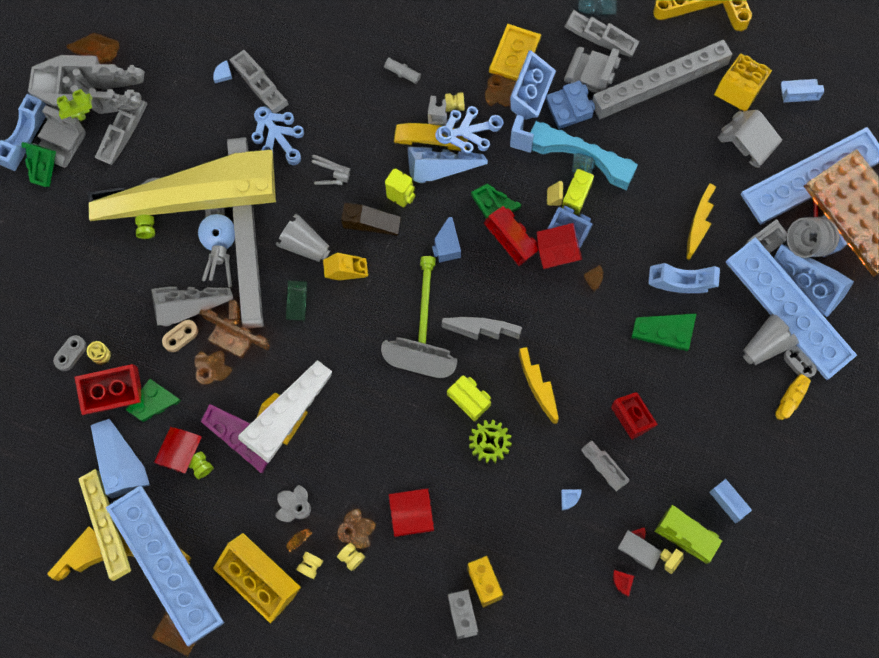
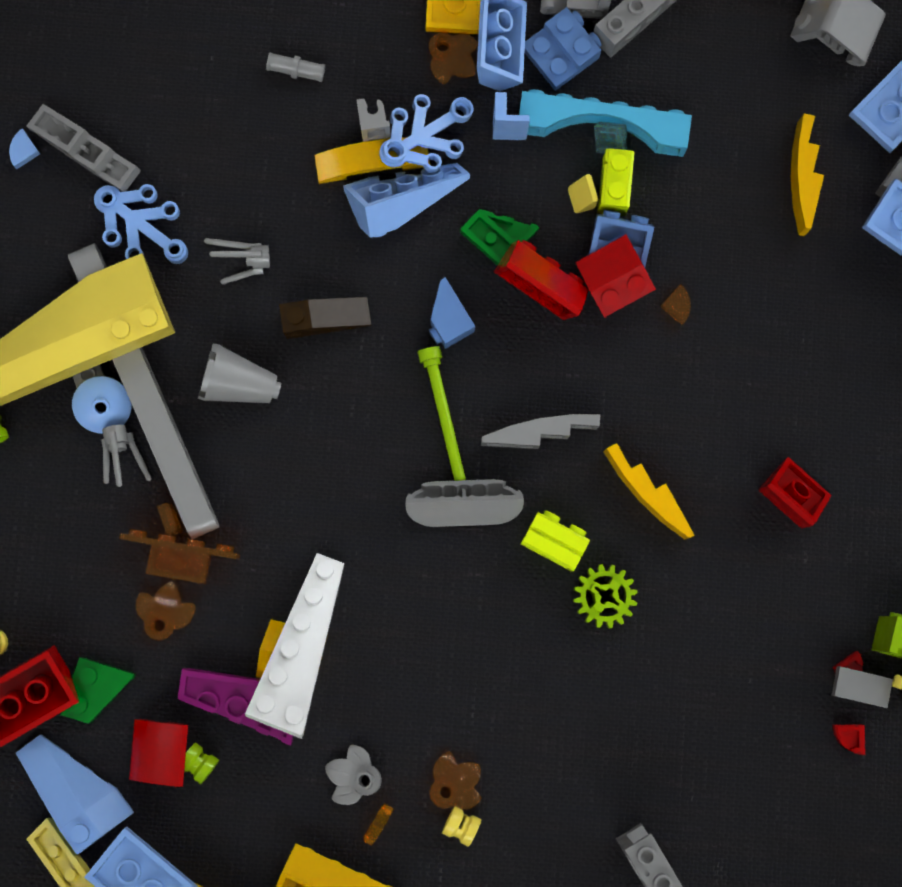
camera: 25 degrees left, 10 degrees up
light grey wedge [151,287,233,326] -> none
tan plate [162,320,198,352] -> none
clear green slope [286,280,307,320] -> none
light yellow wheel [296,552,323,579] -> none
yellow slope [323,253,368,280] -> none
neon yellow brick [385,168,415,207] -> none
red slope [389,489,434,537] -> none
light yellow wheel [445,92,464,112] -> none
yellow window [467,556,503,607] -> none
light blue tile [561,489,581,510] -> none
light grey hinge [581,441,629,491] -> none
green wing [631,314,696,351] -> none
light blue arch [649,263,720,293] -> none

